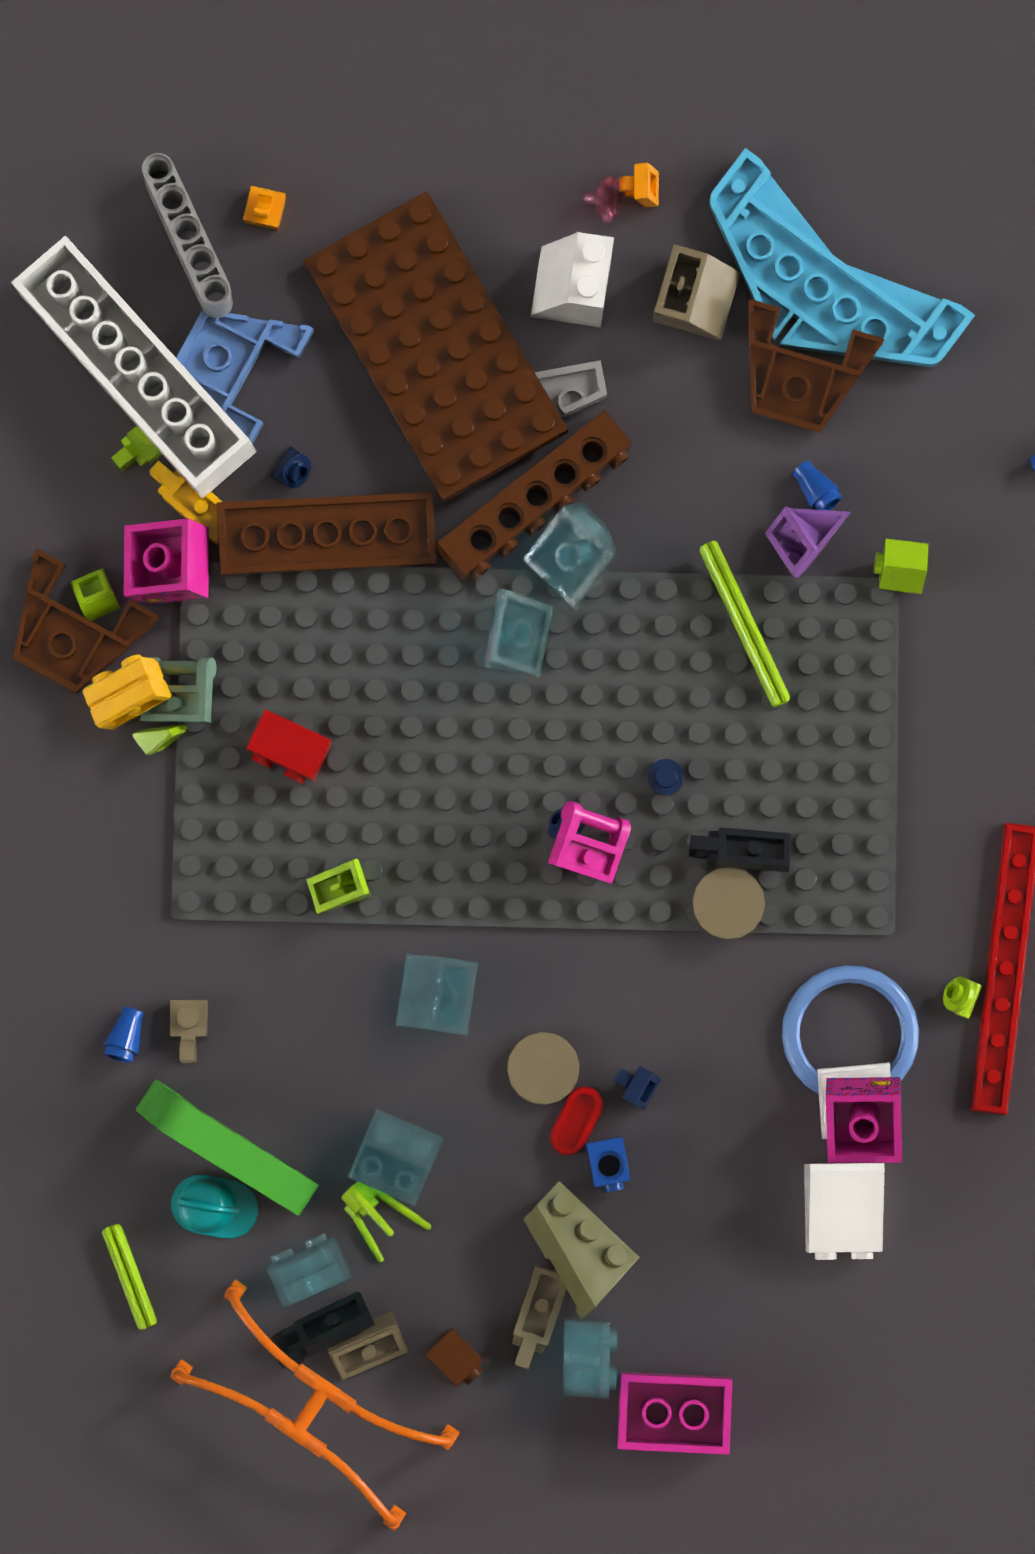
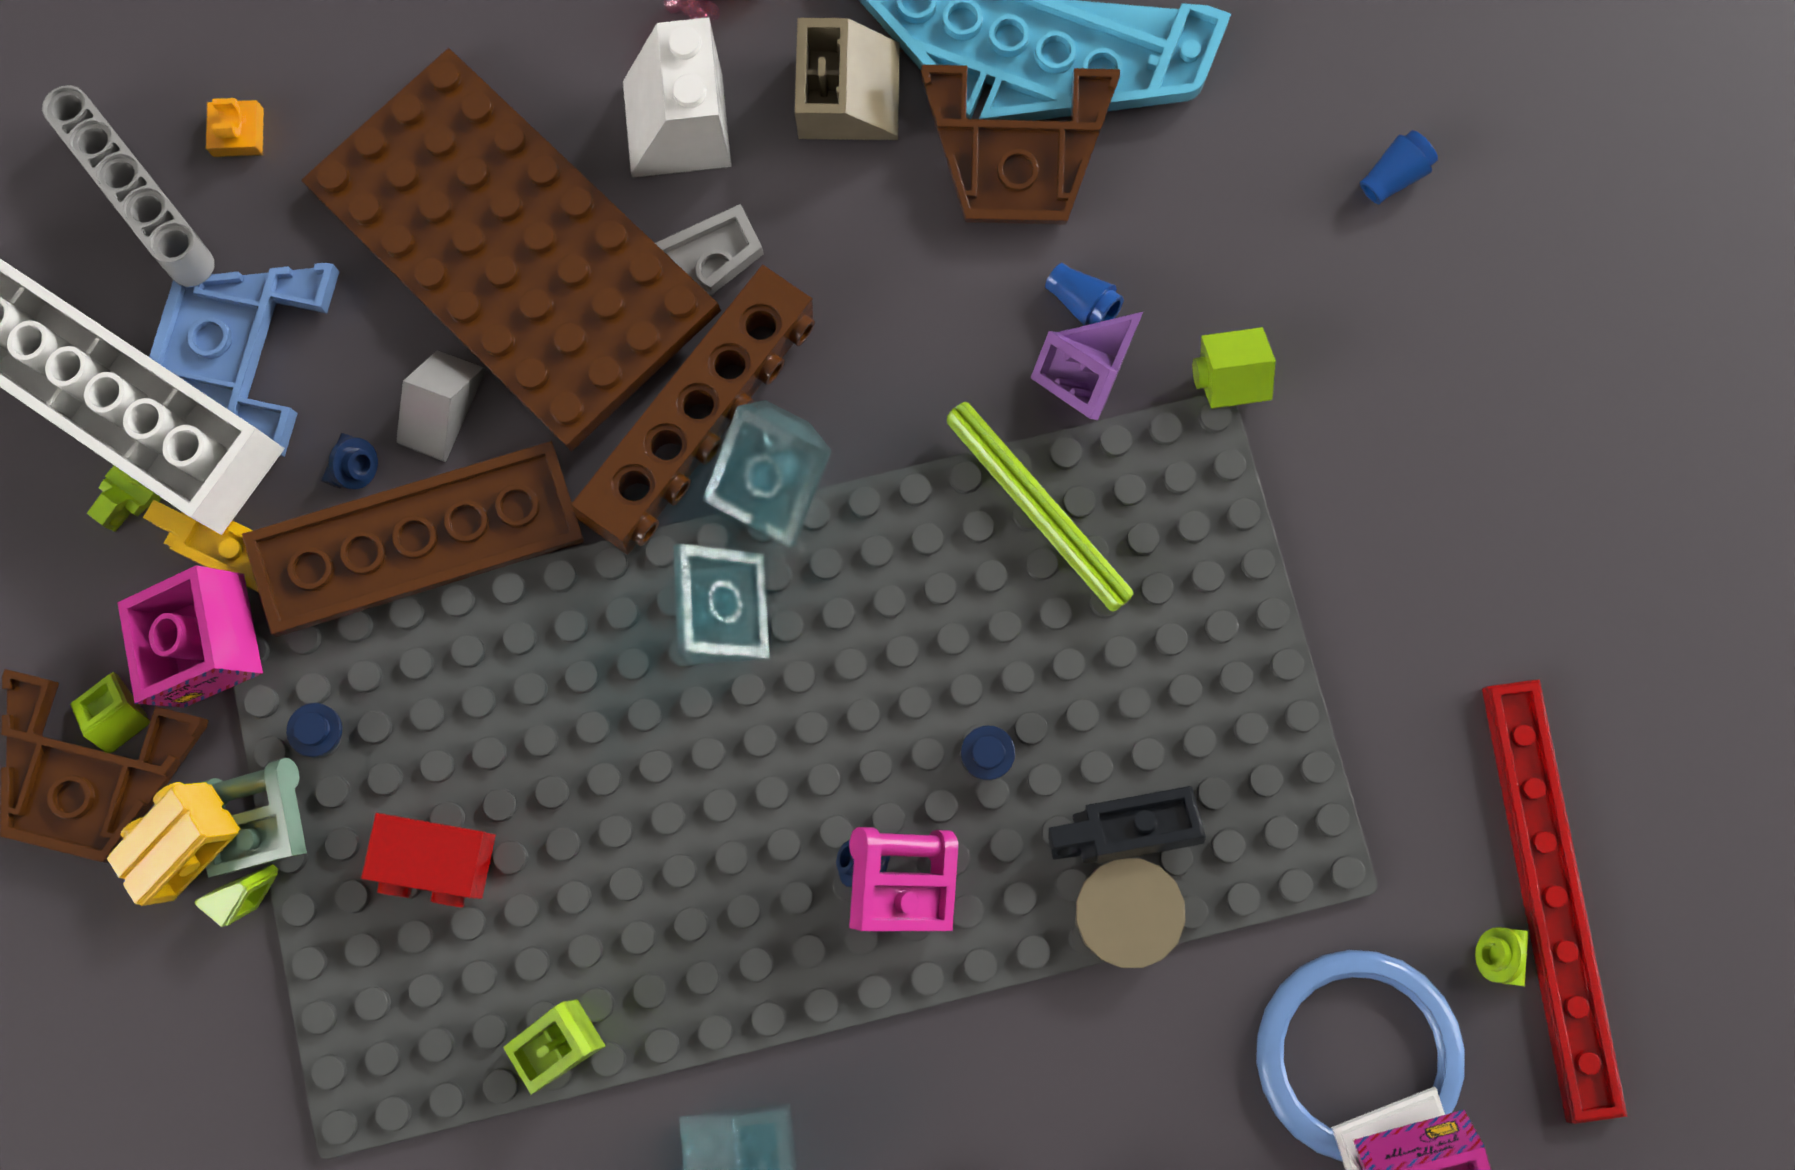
camera: 10 degrees left, 5 degrees down
none -> dark blue plate [286,703,342,757]
none -> light grey slope [396,350,486,462]

